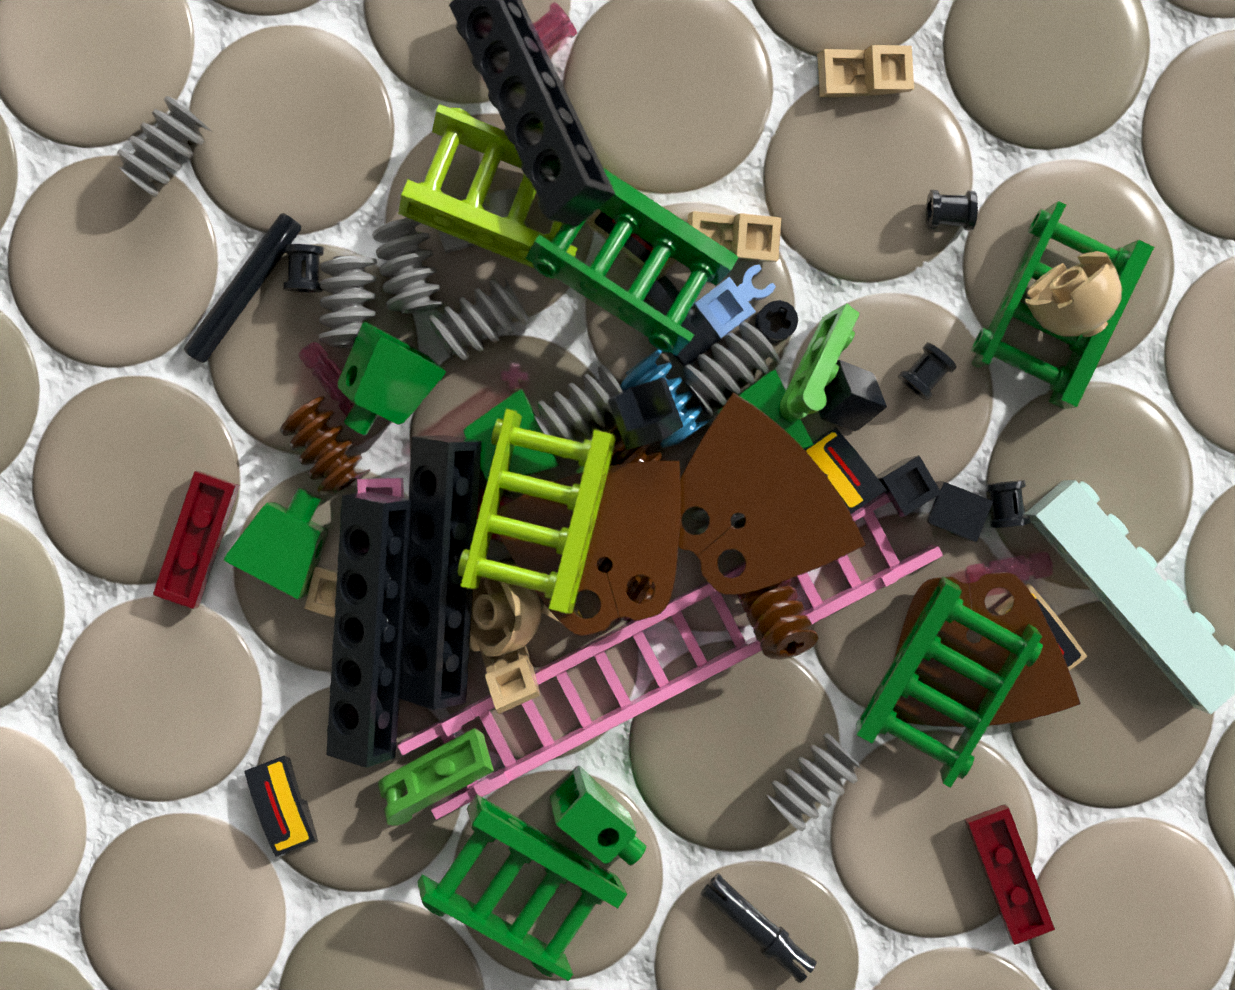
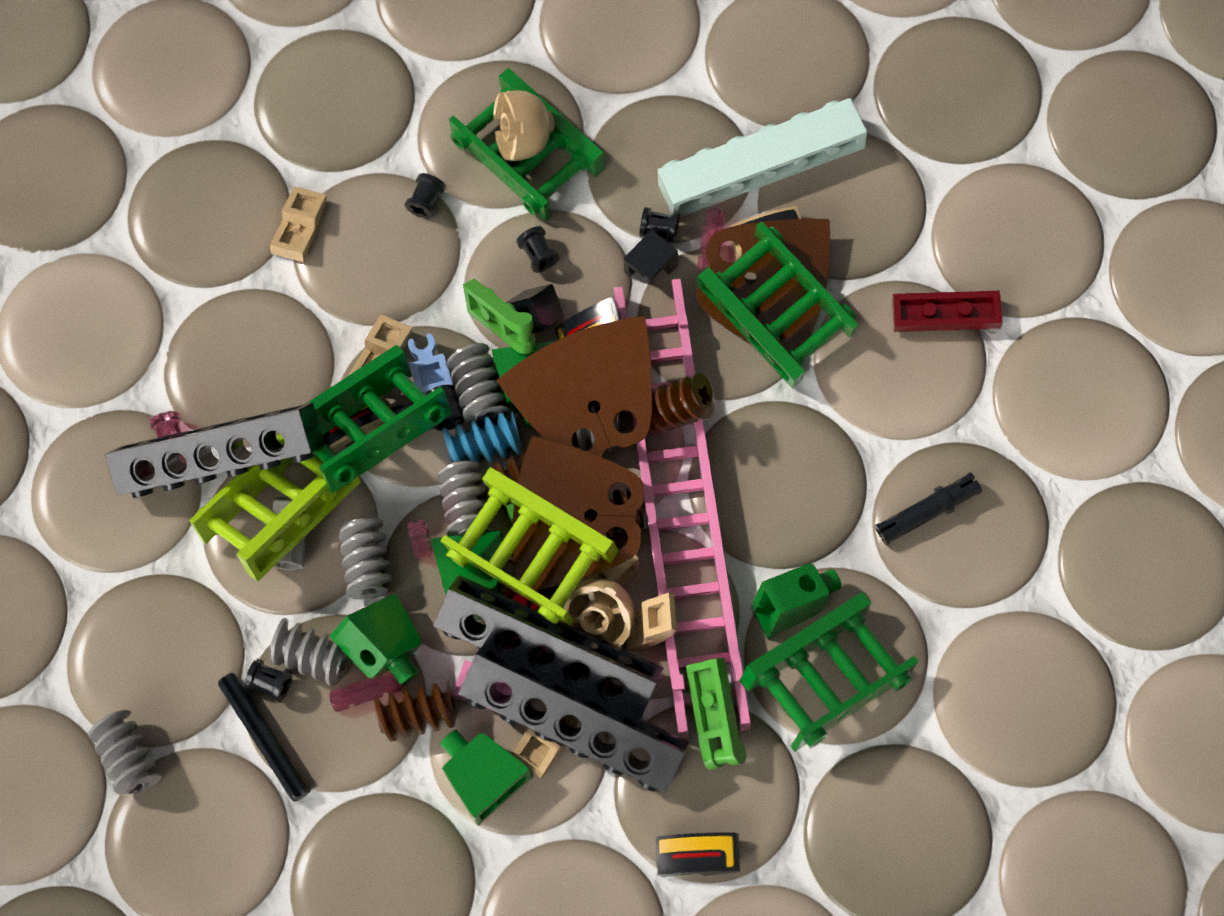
camera: 60 degrees left, 20 degrees down
dark red plate [153,471,240,609] -> none
light grey piece [372,218,444,314] -> none
black panel [608,377,683,450] -> none
black bush [755,300,798,344] -> none
light grey piece [766,733,863,831] -> none
black panel [877,455,942,517] -> none

